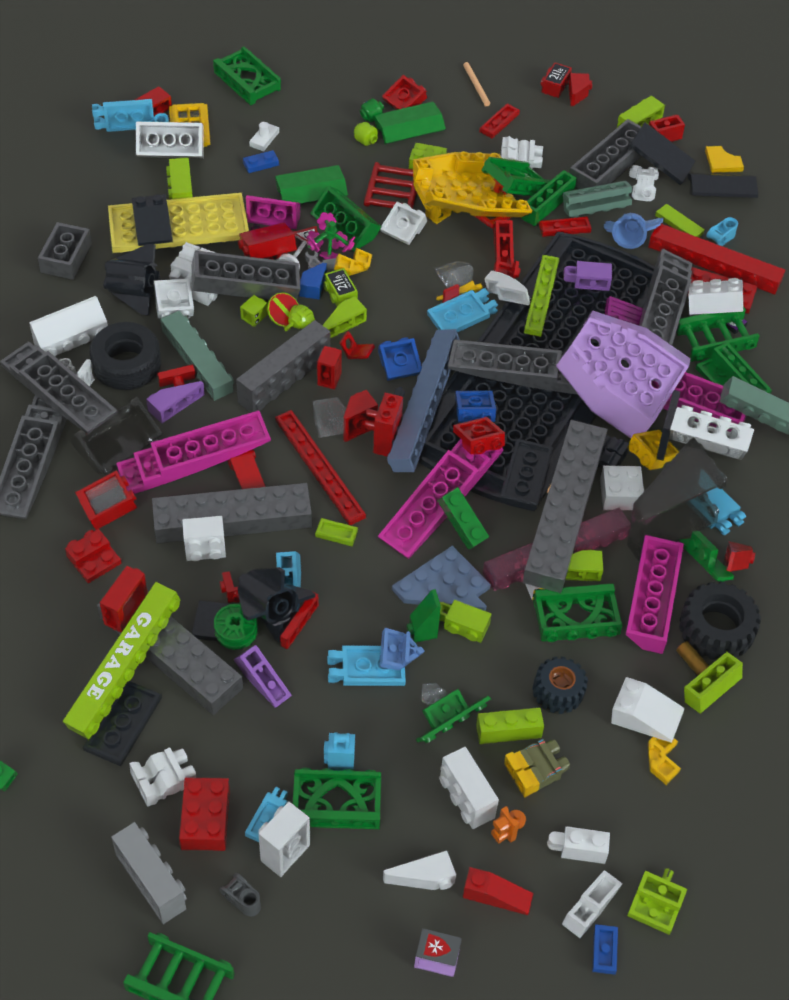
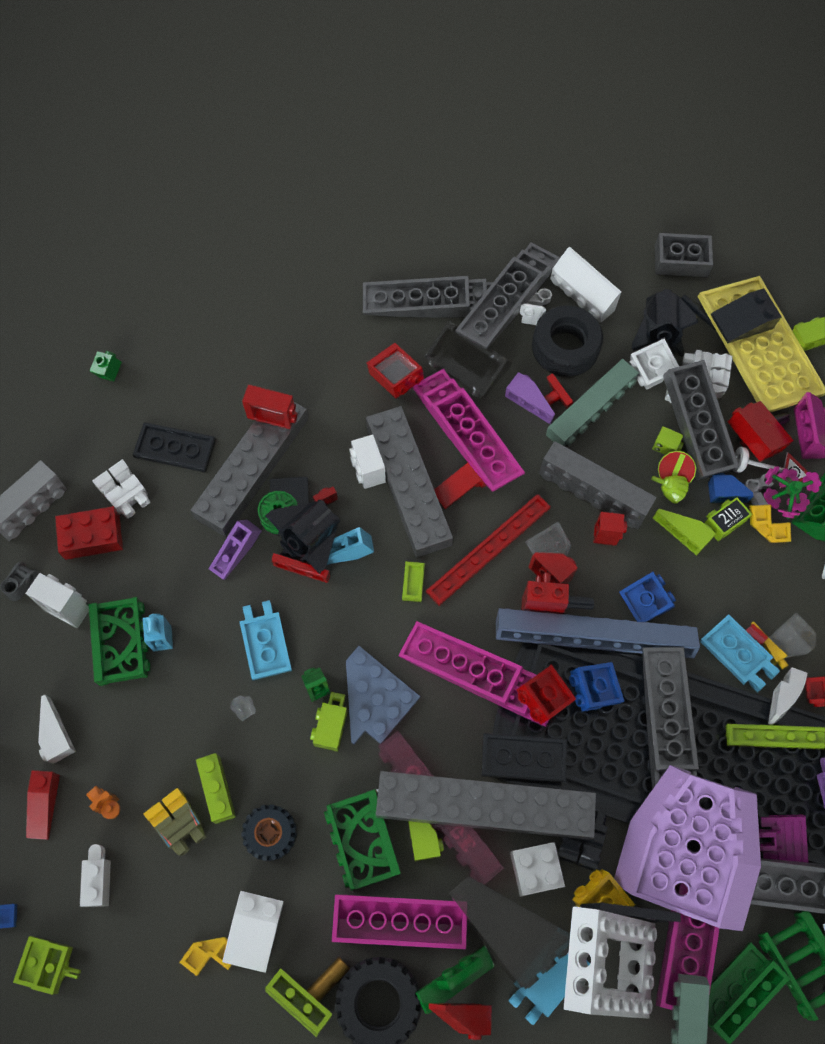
camera: 80 degrees right, 15 degrees up
lime brick [63,582,181,740] -> none
red plate [65,529,122,583] -> none
medium azure hinge [245,787,288,842] -> none
red bracket [339,331,375,359] -> none
medium blue slope [380,628,425,670] -> none
green bracket [415,689,491,743] -> none
green brick [437,487,489,550] -> none
white brick [439,747,499,829] -> none
white slope [562,870,622,938] -> none

